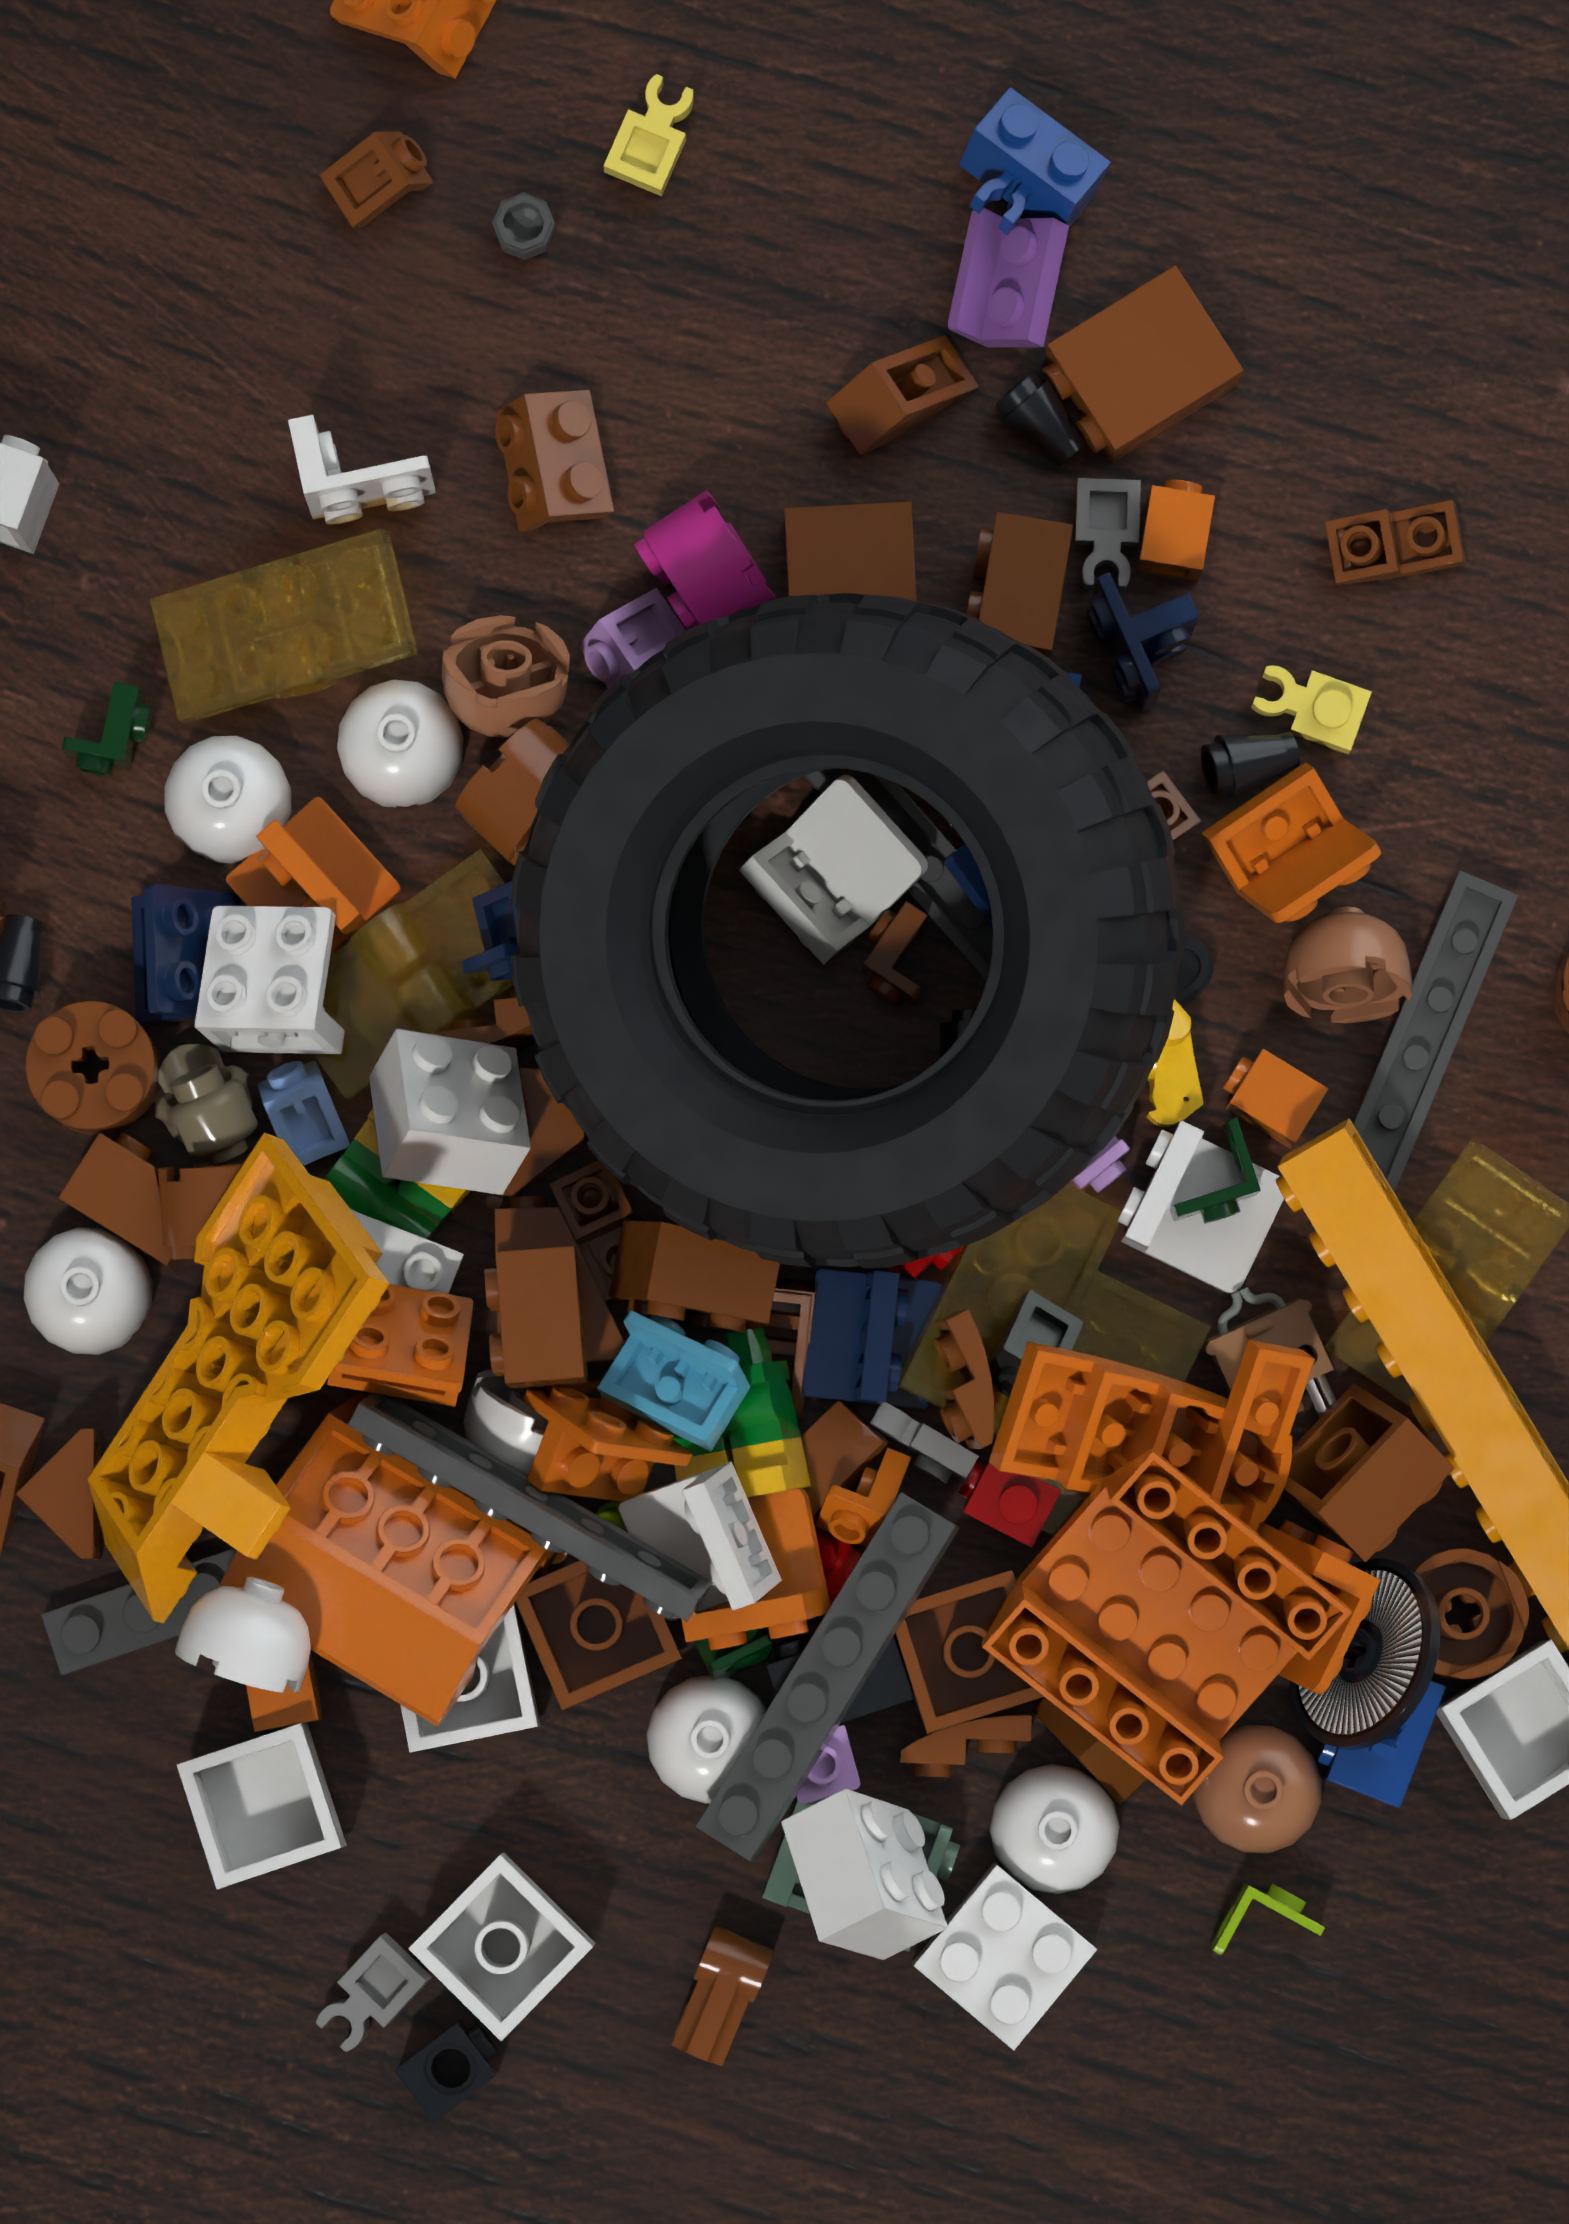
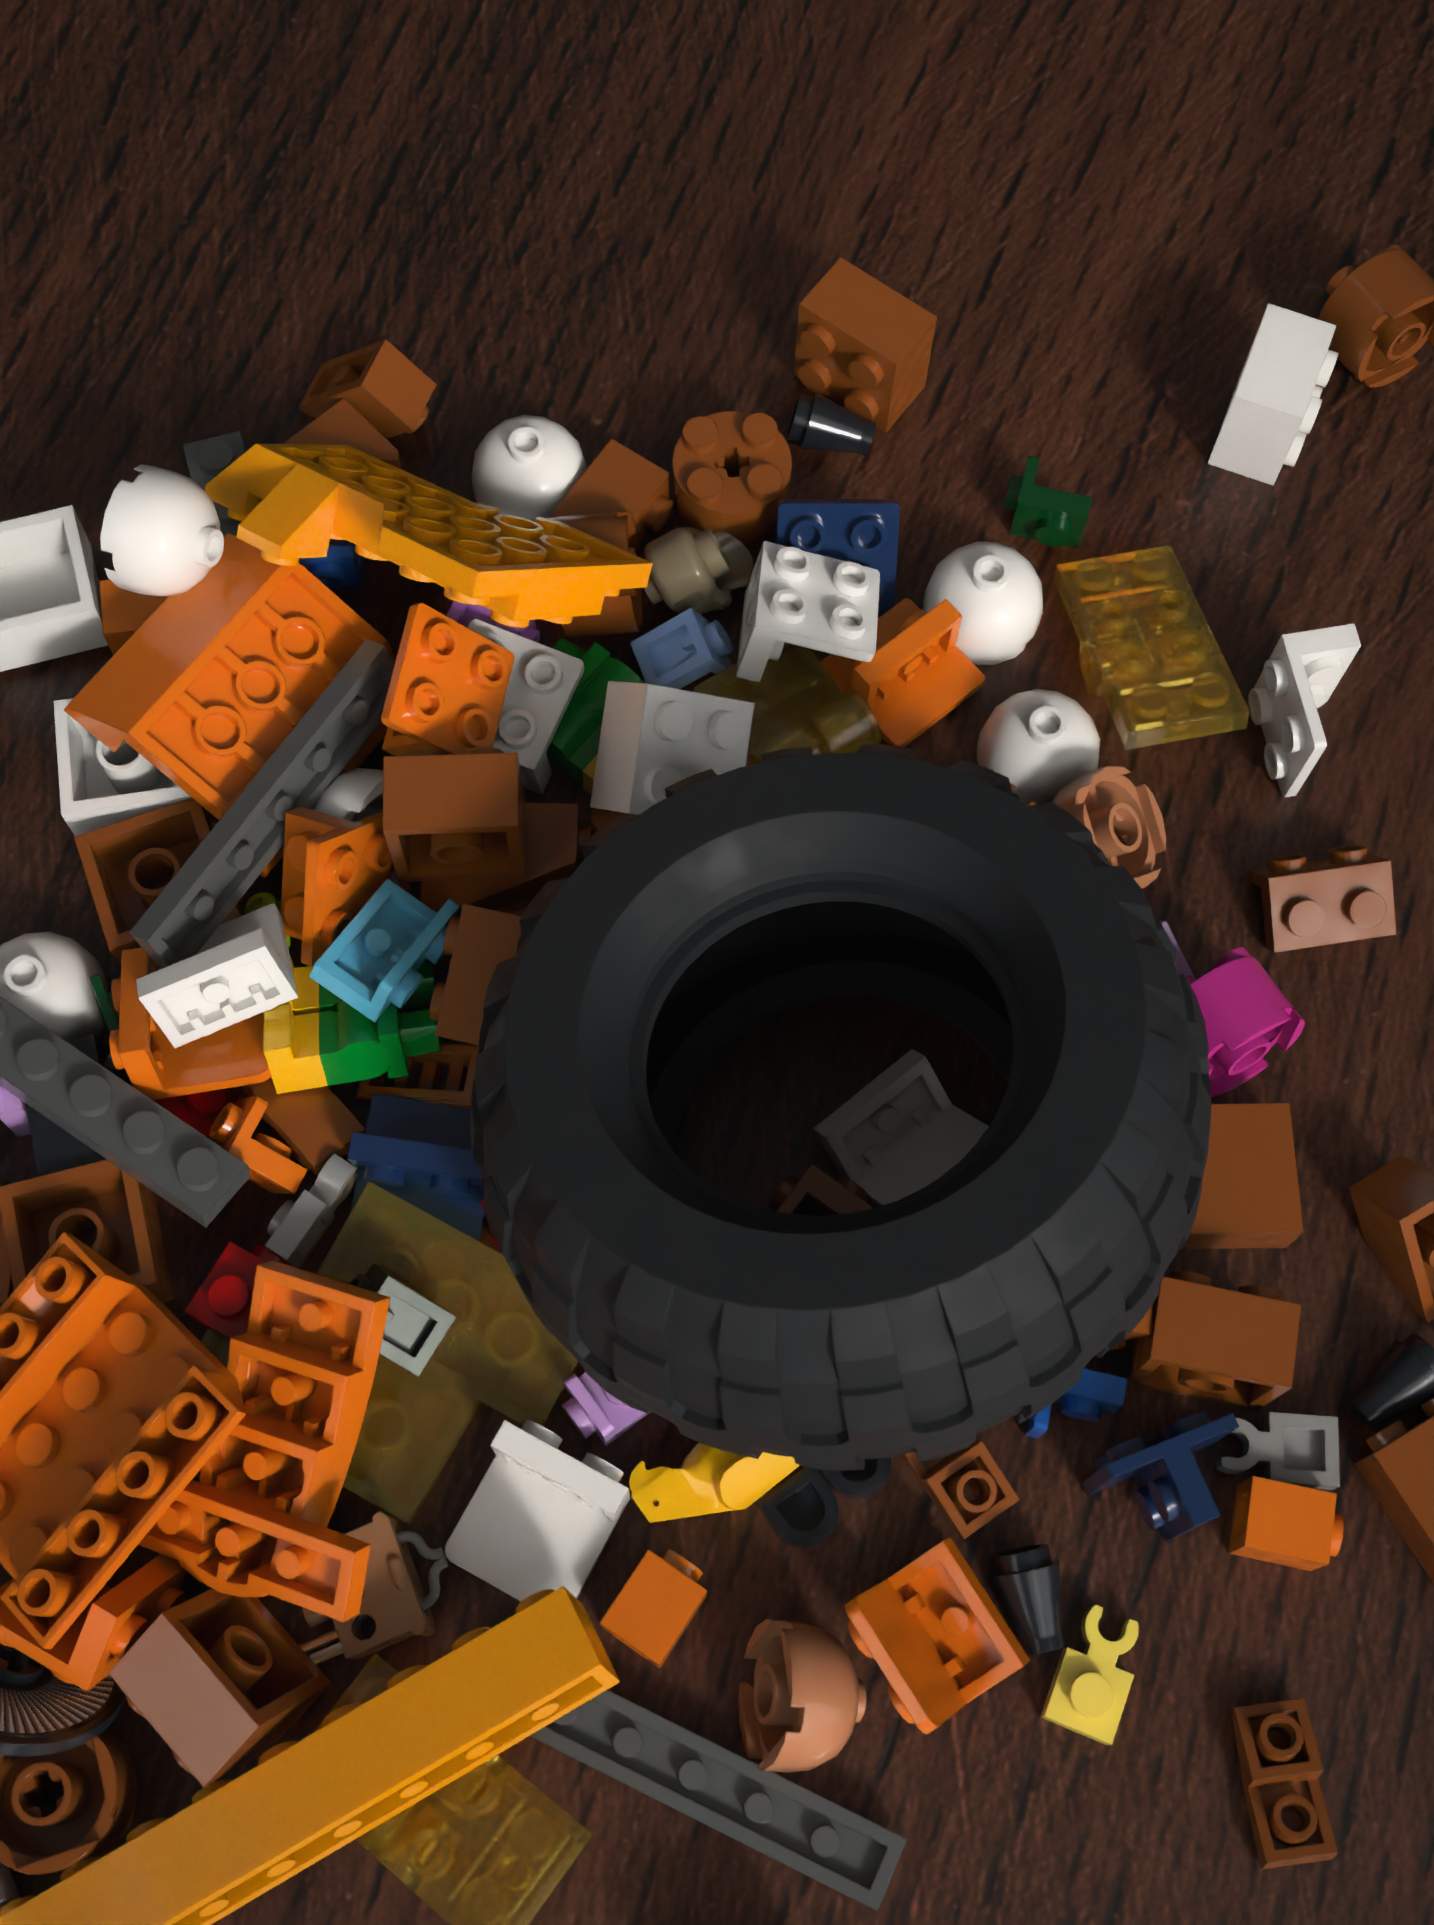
camera: 90 degrees right, 15 degrees down
dark orange slope [934,1309,995,1449] -> none
dark green bracket [1170,1117,1261,1224] -> none

